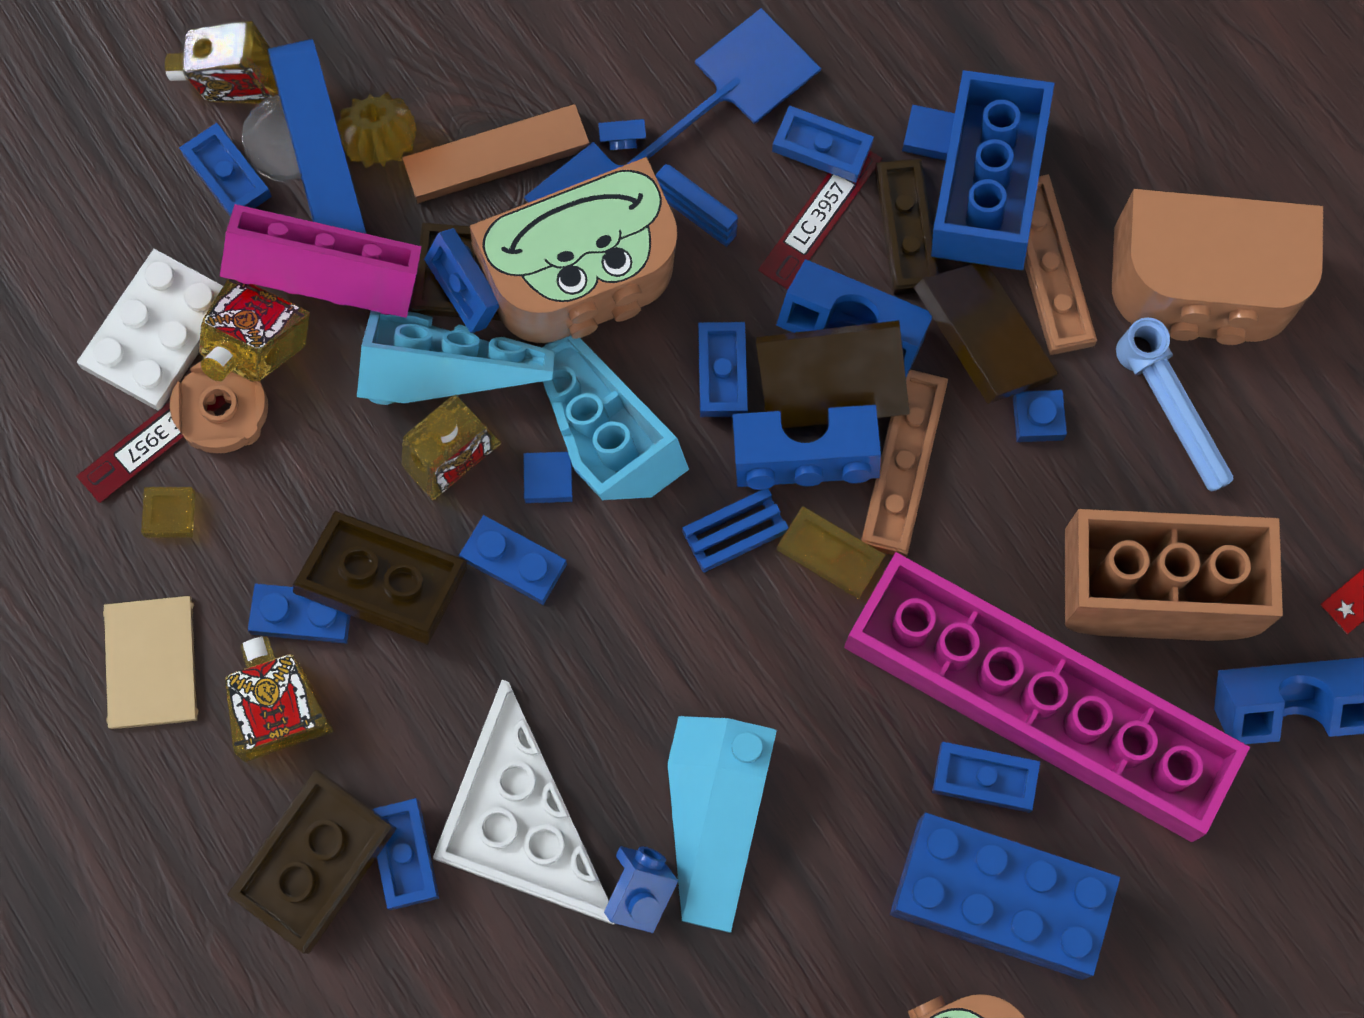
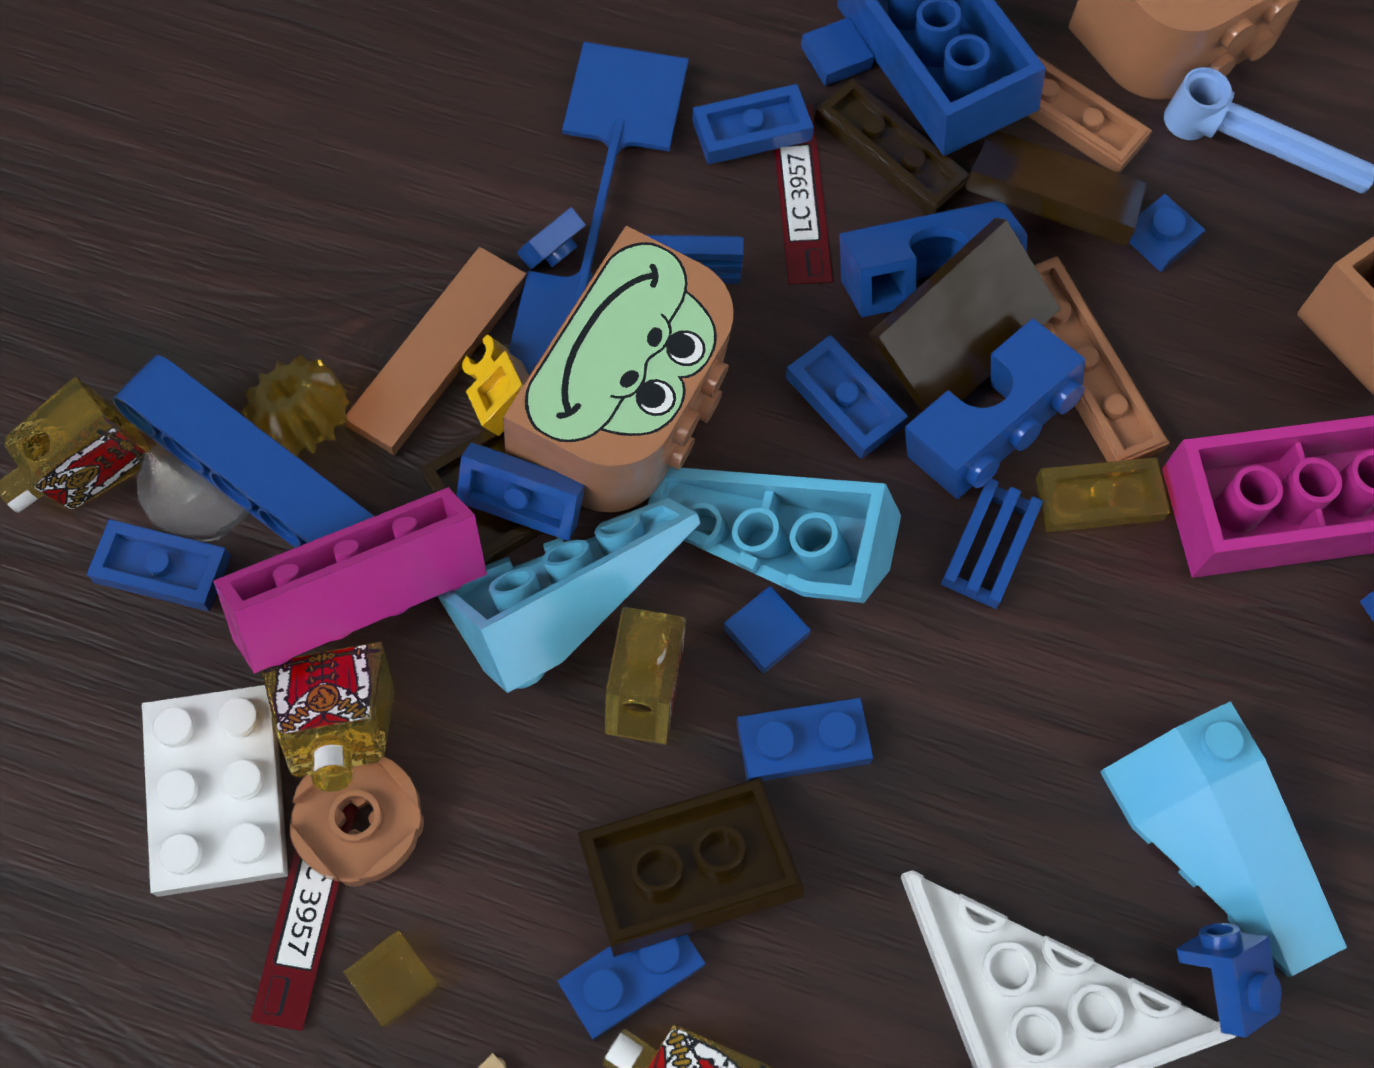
camera: 40 degrees left, 5 degrees down
none -> yellow plate [462,335,529,436]

